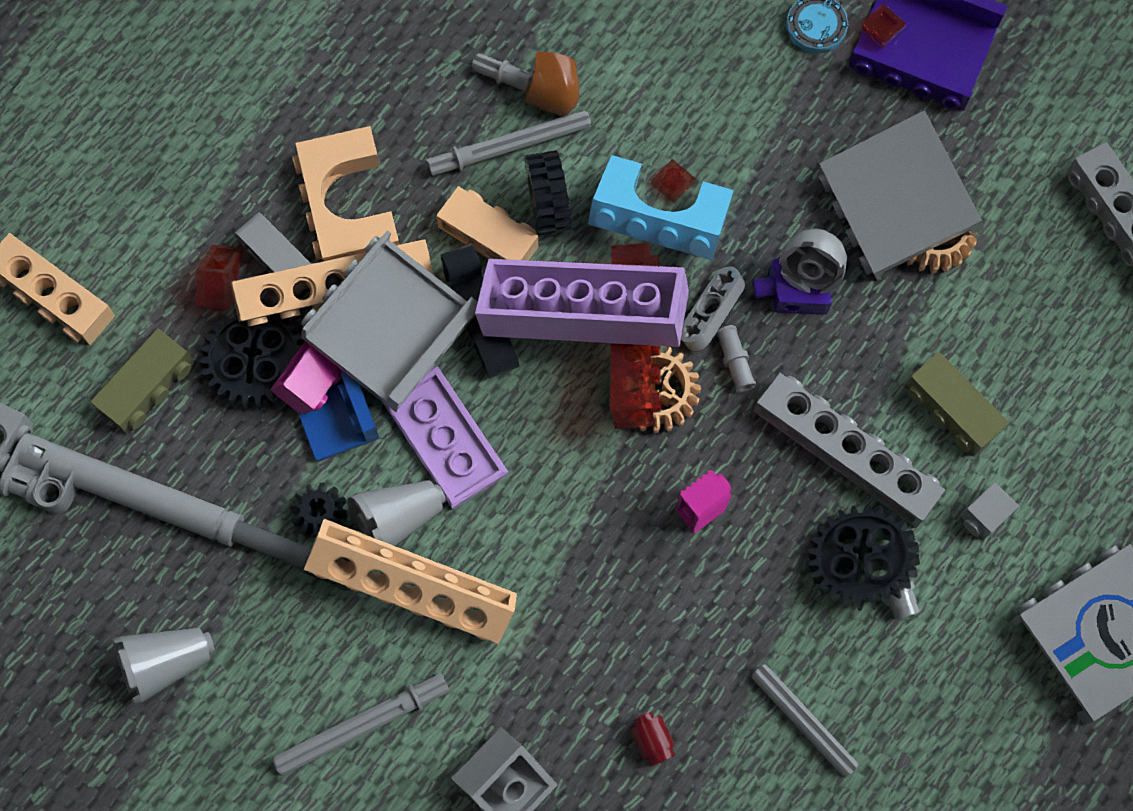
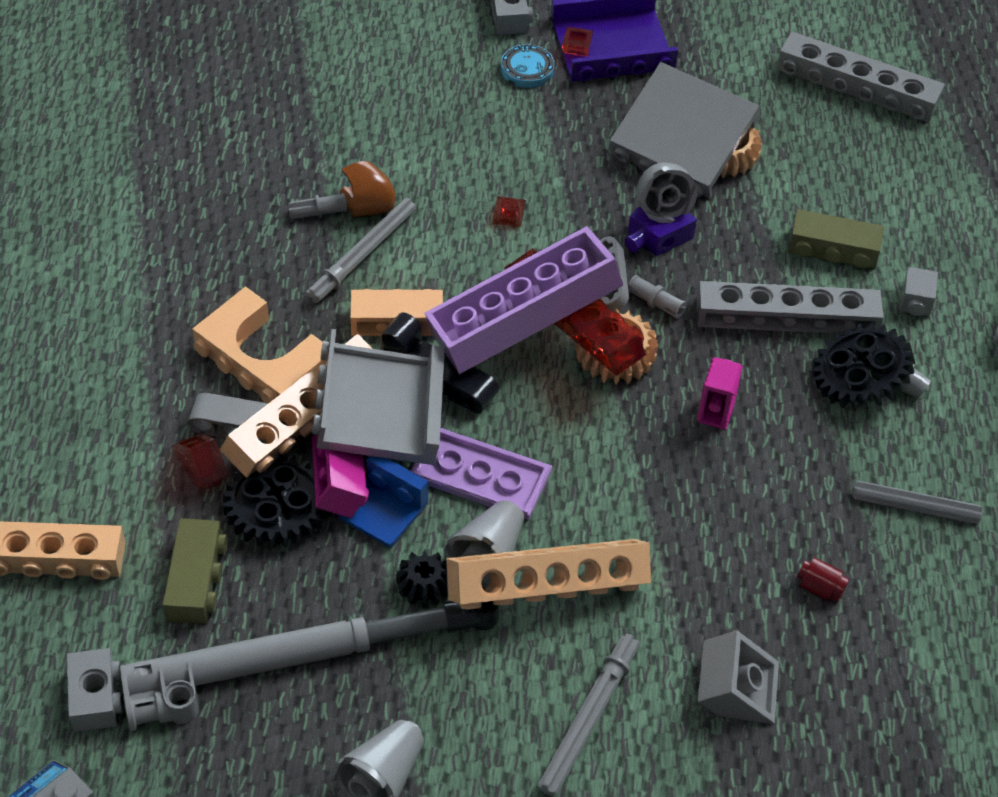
camera: 35 degrees left, 20 degrees down
black bush [524,150,572,235] -> none
medium azure arch [588,155,734,260] -> none

